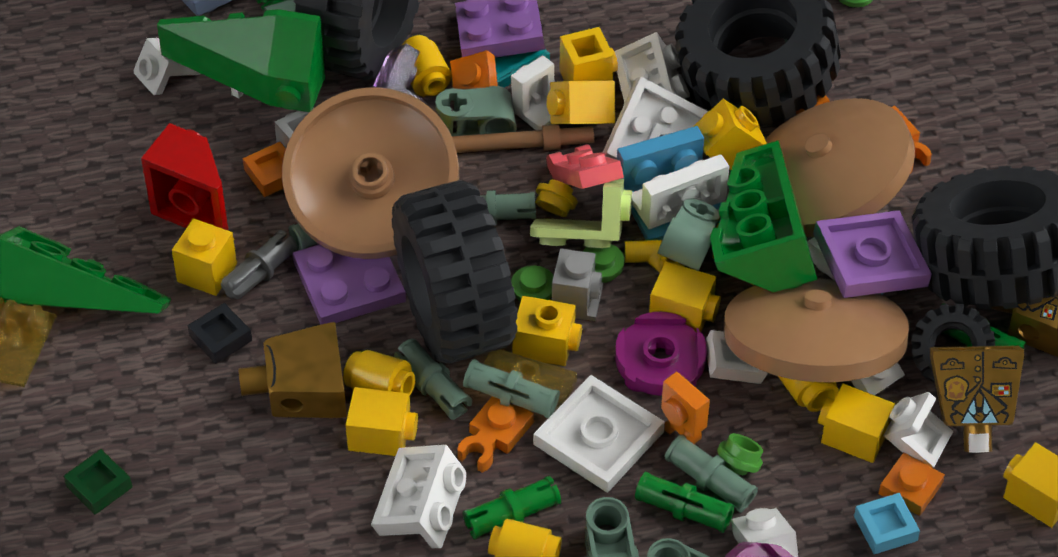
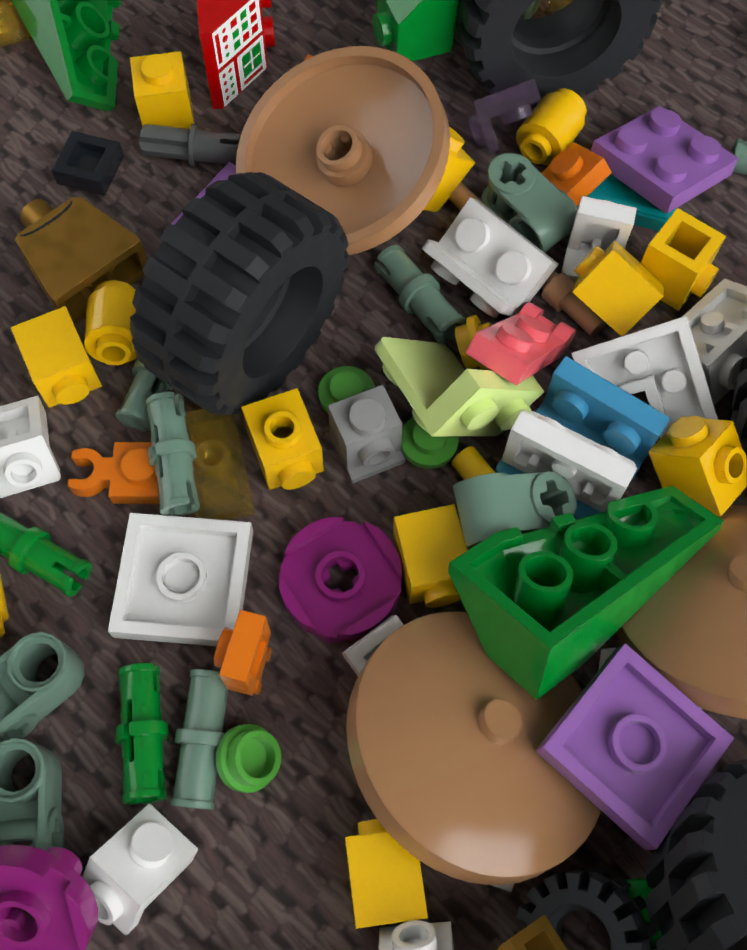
camera: 55 degrees right, 15 degrees up
none -> white bracket [422,197,558,318]

